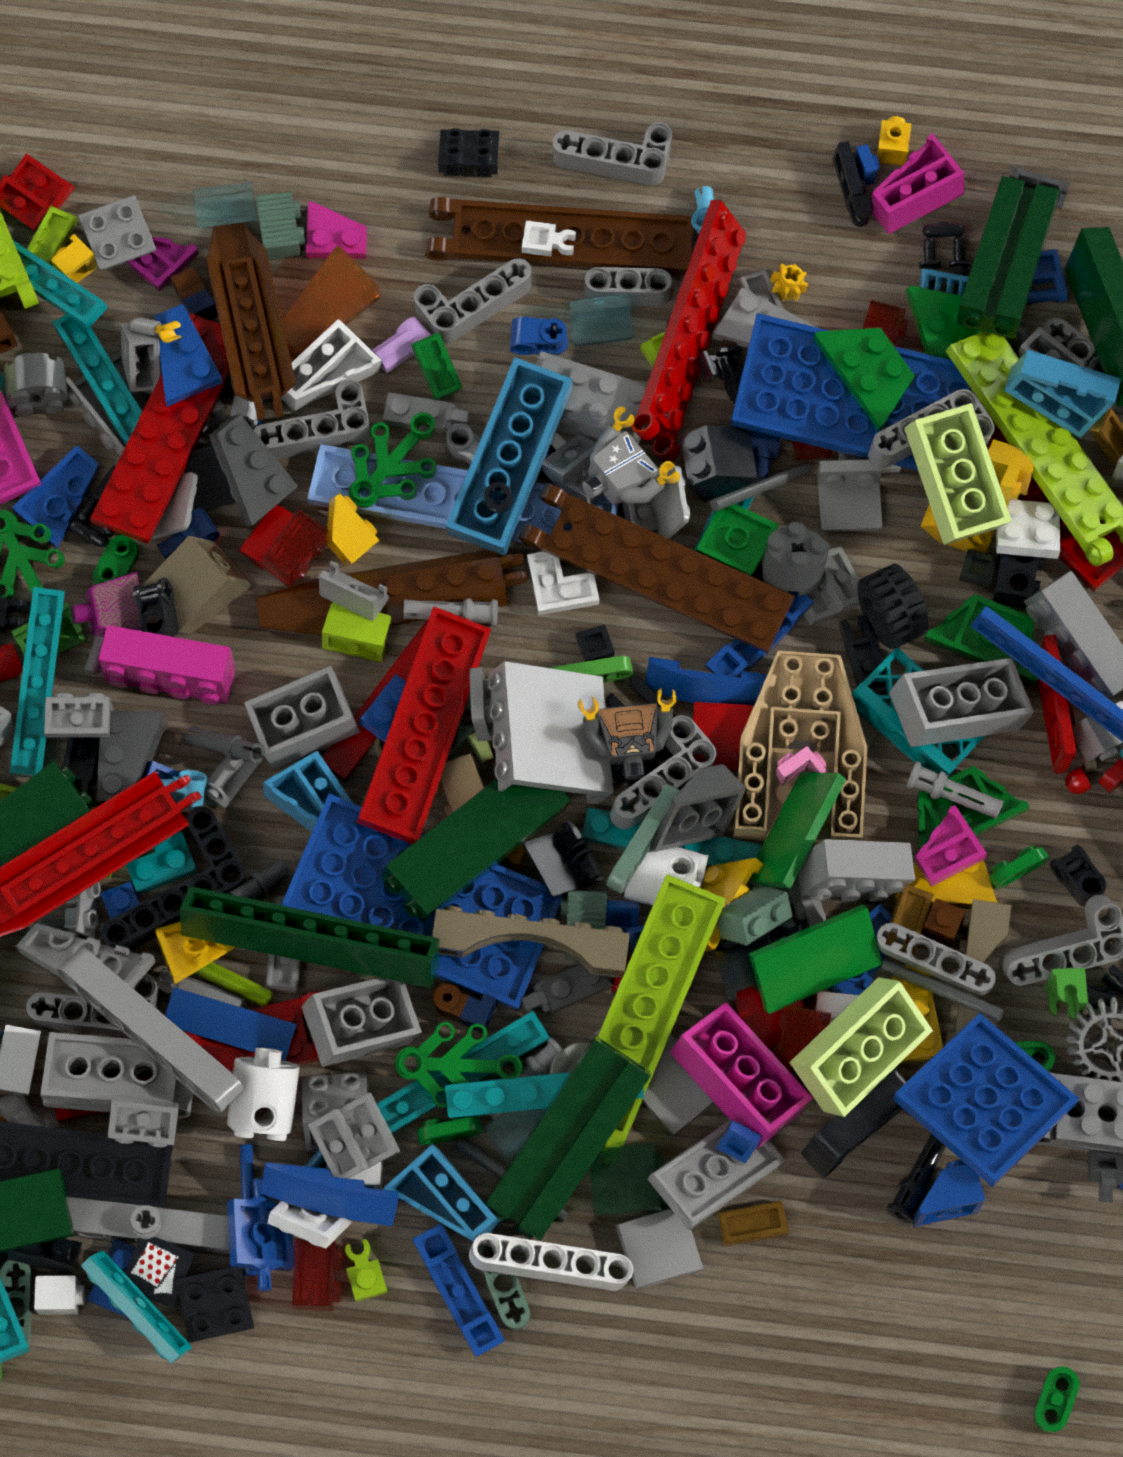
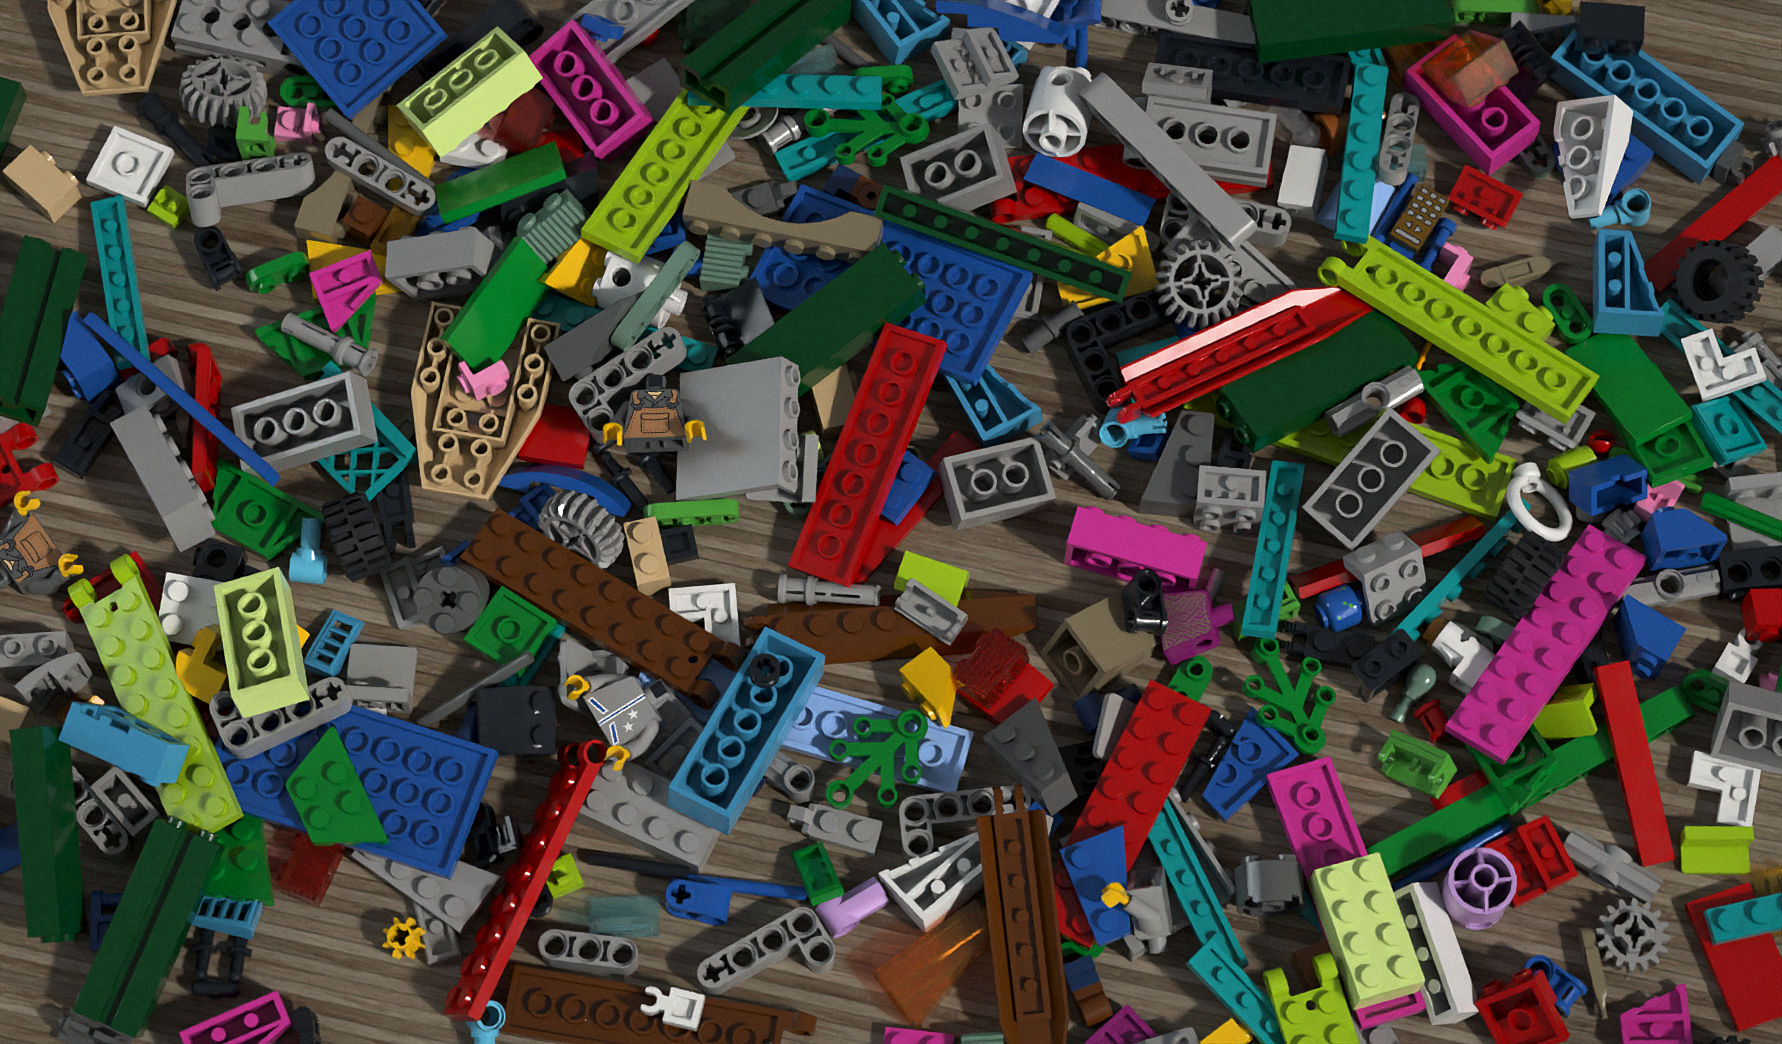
camera: 175 degrees left, 0 degrees up
none -> bright pink bracket [274,102,322,145]
none -> medium azure pin [289,518,328,585]
none -> dark azure slope [303,609,364,678]
none -> light grey gear [538,489,625,569]
none -> black bar [587,851,690,880]
none -> tan brick [623,516,672,596]
none -> blue bar [670,874,807,901]
none -> light grey gear [1155,240,1243,329]

